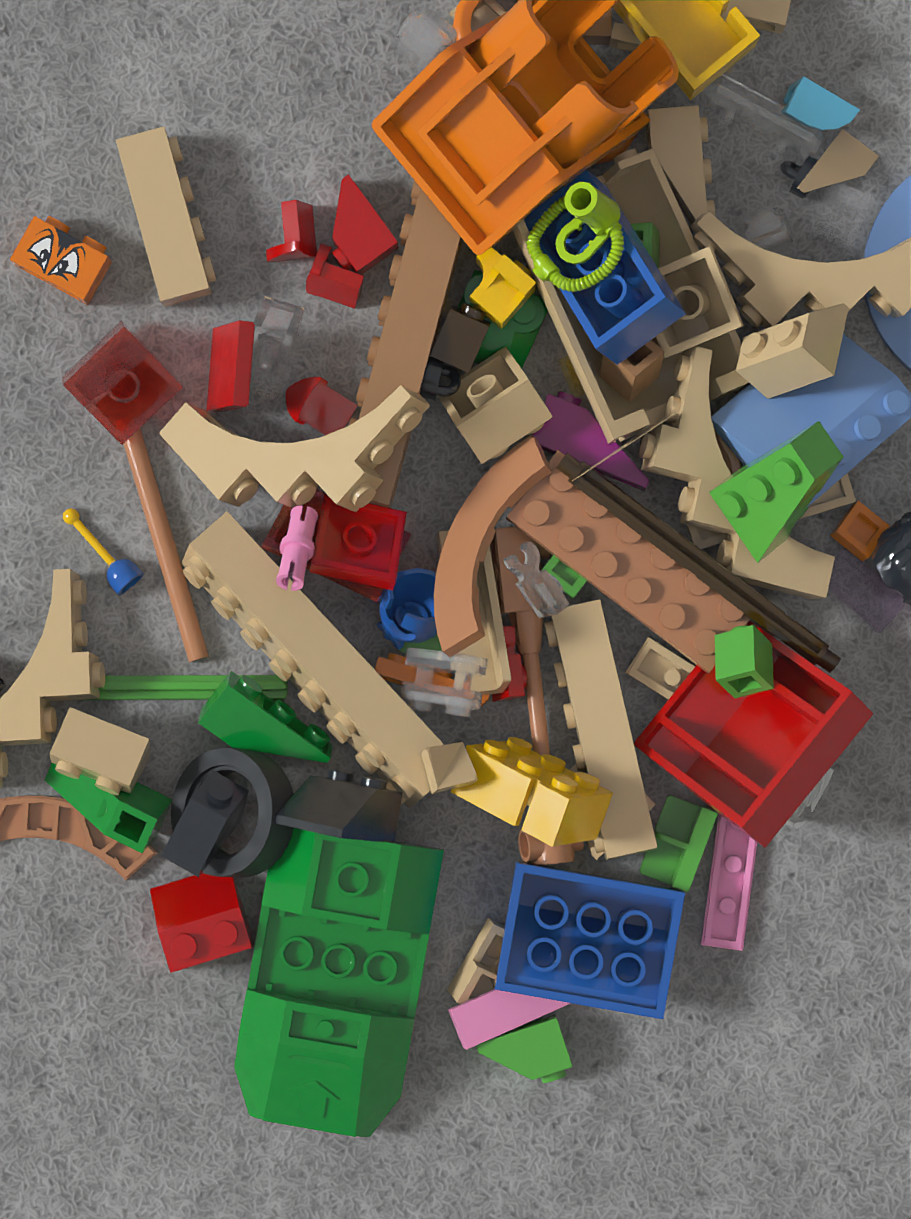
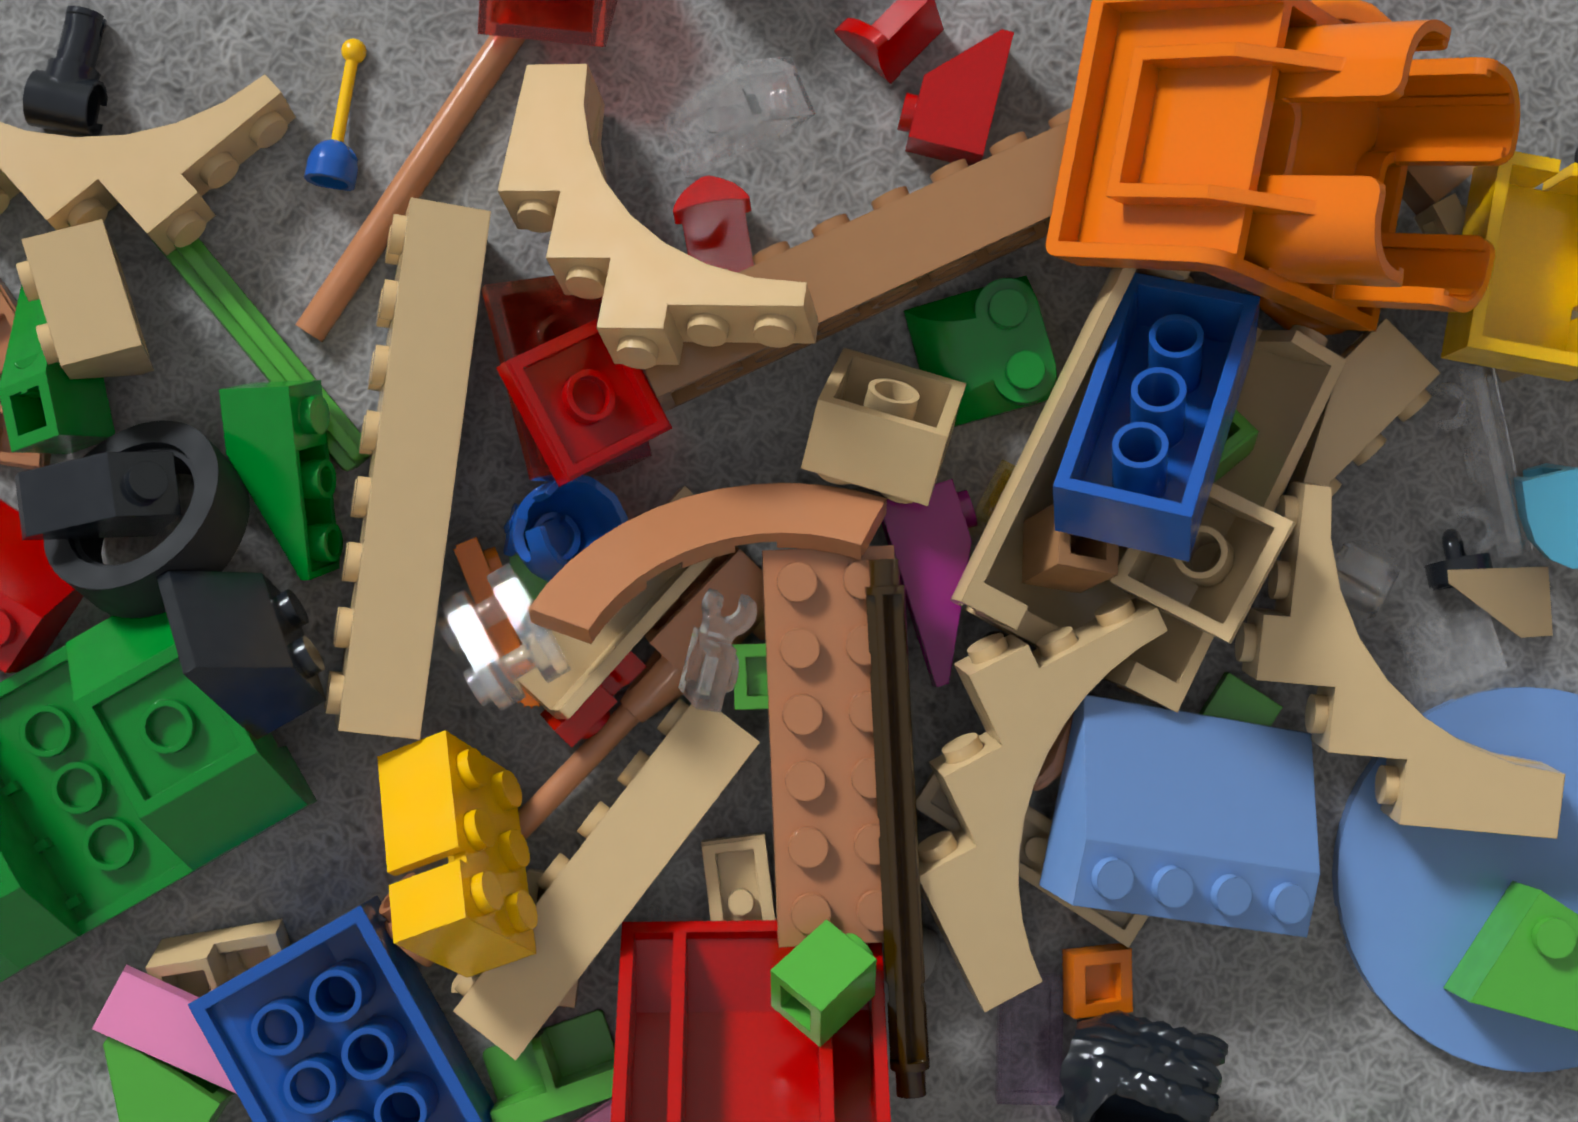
camera: 50 degrees right, 0 degrees up
red tile [206,320,255,412] -> none
bright pink pin [276,505,318,591] -> none
red tile [306,243,364,309] -> none
black tile [420,356,461,400] -> none
tan slope [421,742,478,794] -> none
dark brown brick [430,303,491,373] -> none
yellow brick [470,248,536,329] -> none
lime piece [526,182,624,292] -> none
tan sticker [572,412,677,481] -> none
bright green wedge [709,421,844,563] -> none
tan slope [736,303,849,399] -> none

